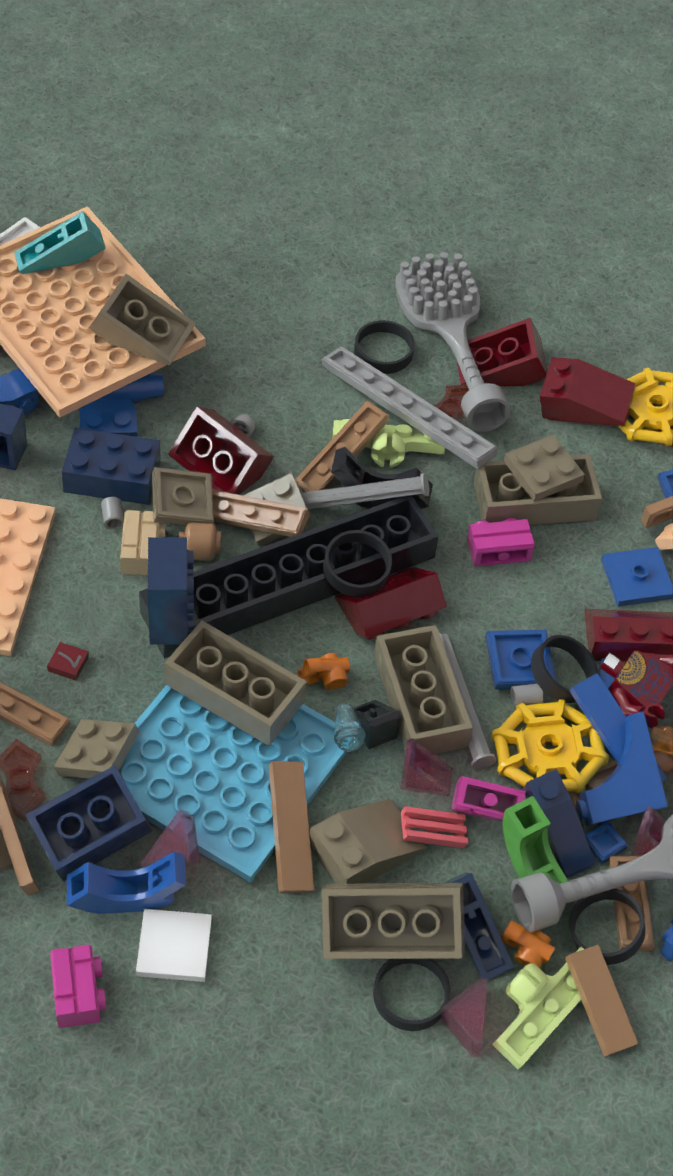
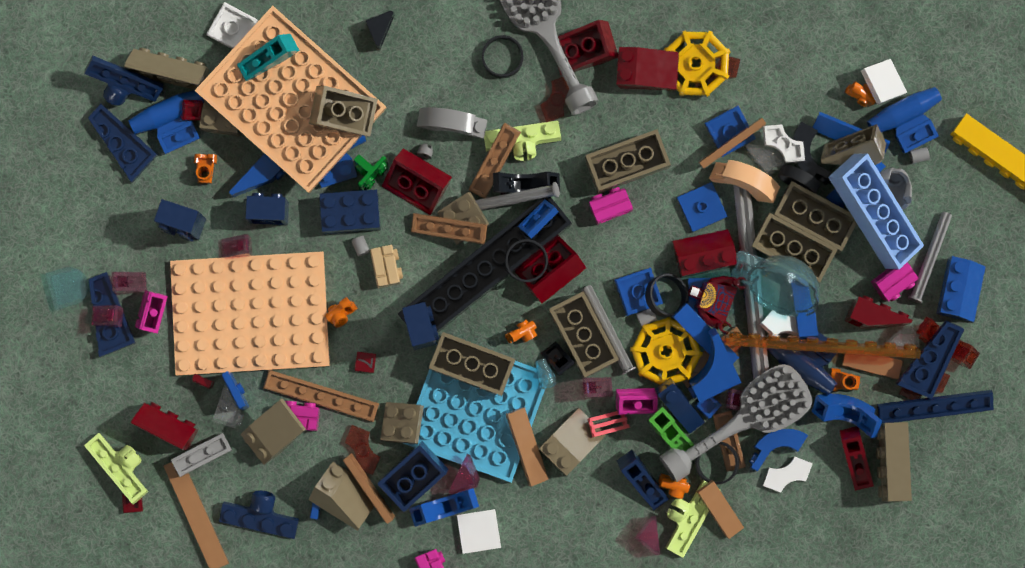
camera: 10 degrees left, 30 degrees up
dark tan tile [152,467,214,525] -> none
medium nougat head [179,522,221,561] -> none
light grey tile [322,346,498,469] -> none
dark tan brick [322,883,465,959] -> none
black tyre [373,959,450,1031] -> none
dark tan plate [504,434,585,502] -> none
none -> orange plate [325,297,358,328]
none -> green bracket [354,154,388,190]
none -> black slope [366,10,395,50]
none -> light grey arch [417,107,487,139]
none -> blue plate [518,200,559,239]

